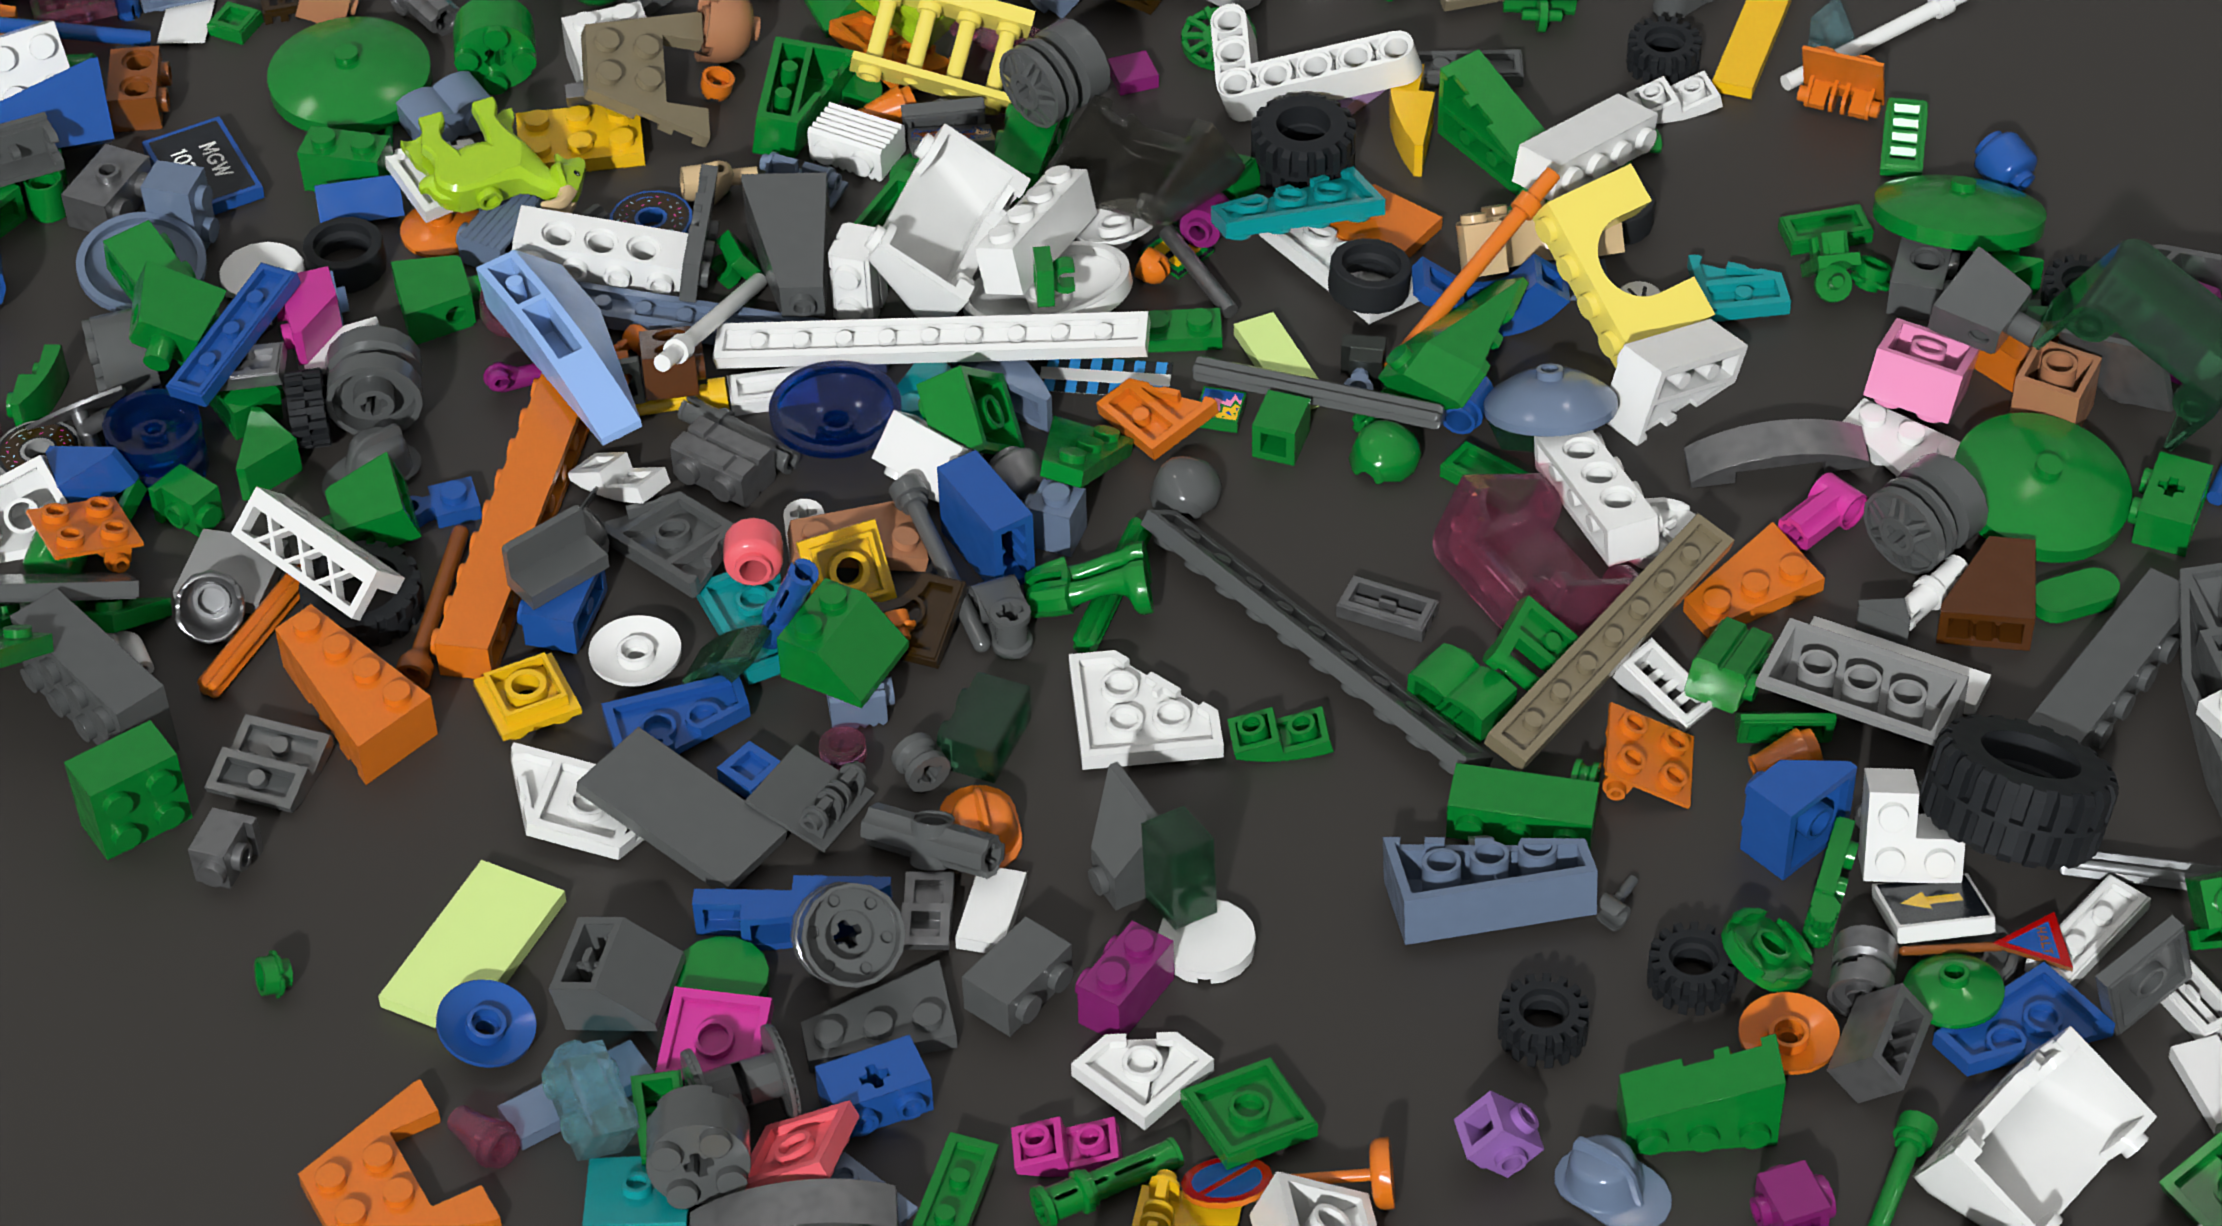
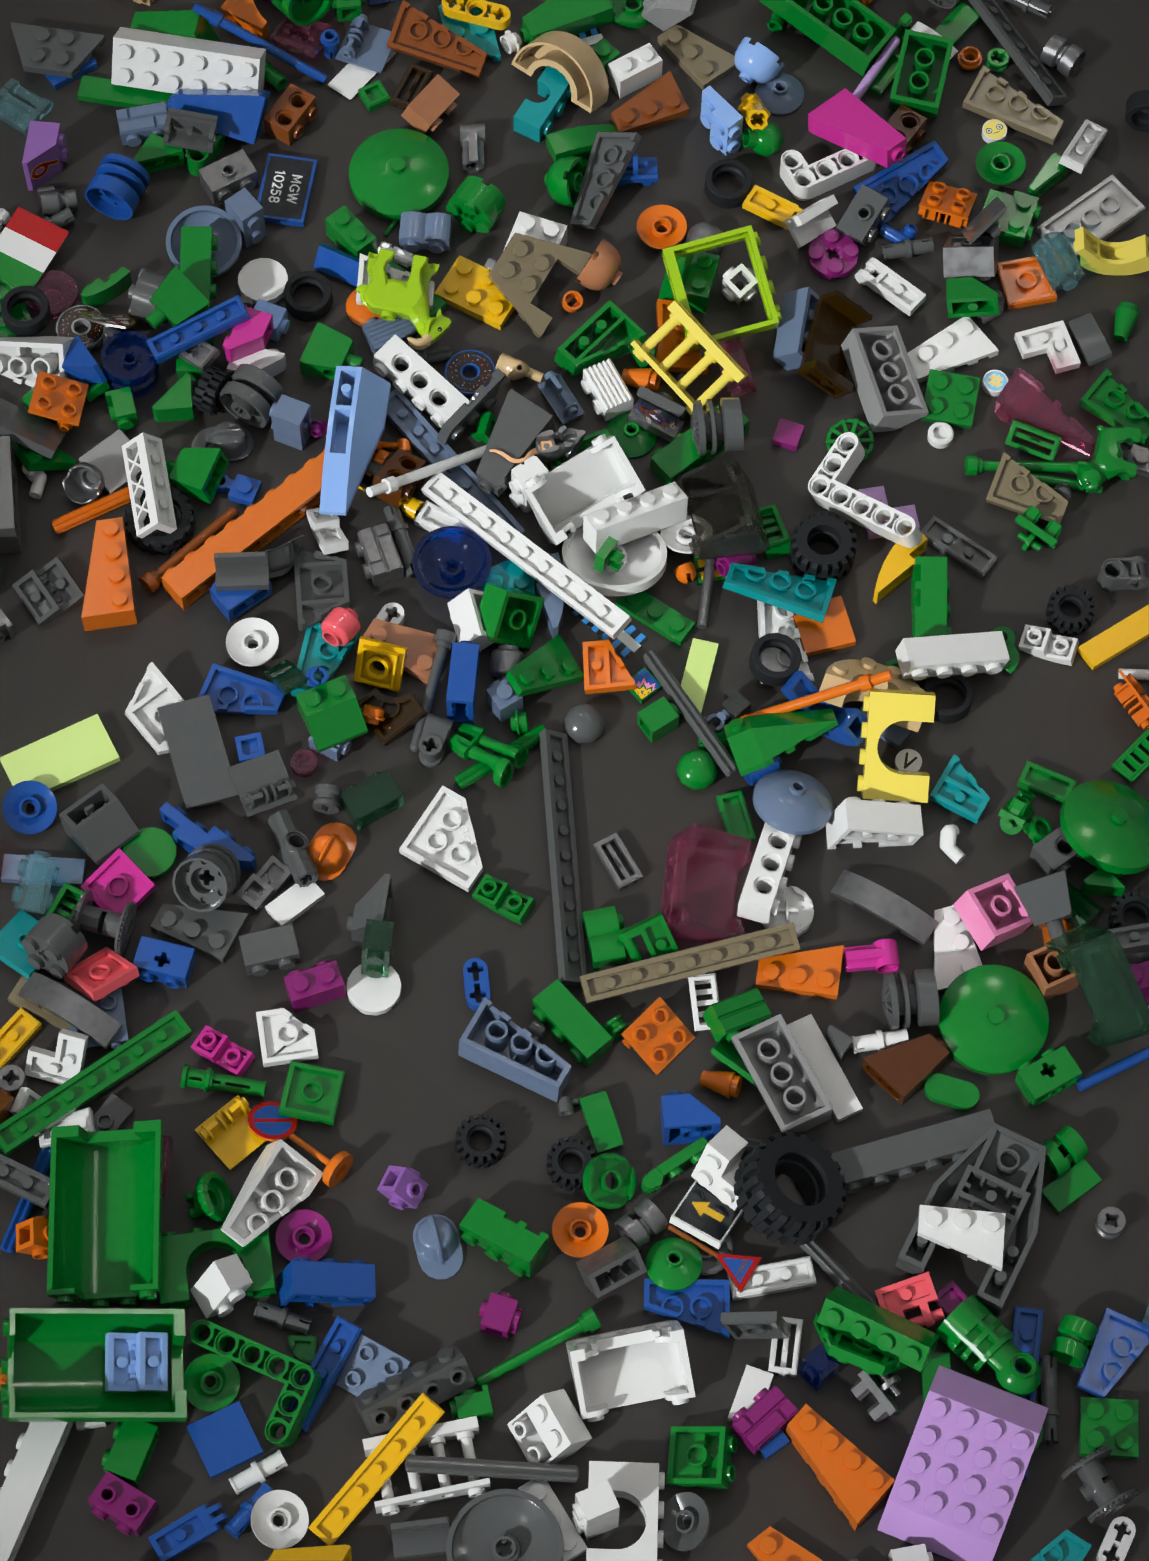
camera: 35 degrees right, 20 degrees up
yellow piece [473,652,582,742] -> none
none -> sand blue brick [269,394,312,451]
none -> blue beam [463,958,491,1011]
none -> flat silver animal [489,425,586,463]
none -> green plate [510,710,529,736]
none -> green slope [578,1090,624,1153]
none -> white arm [939,824,966,864]

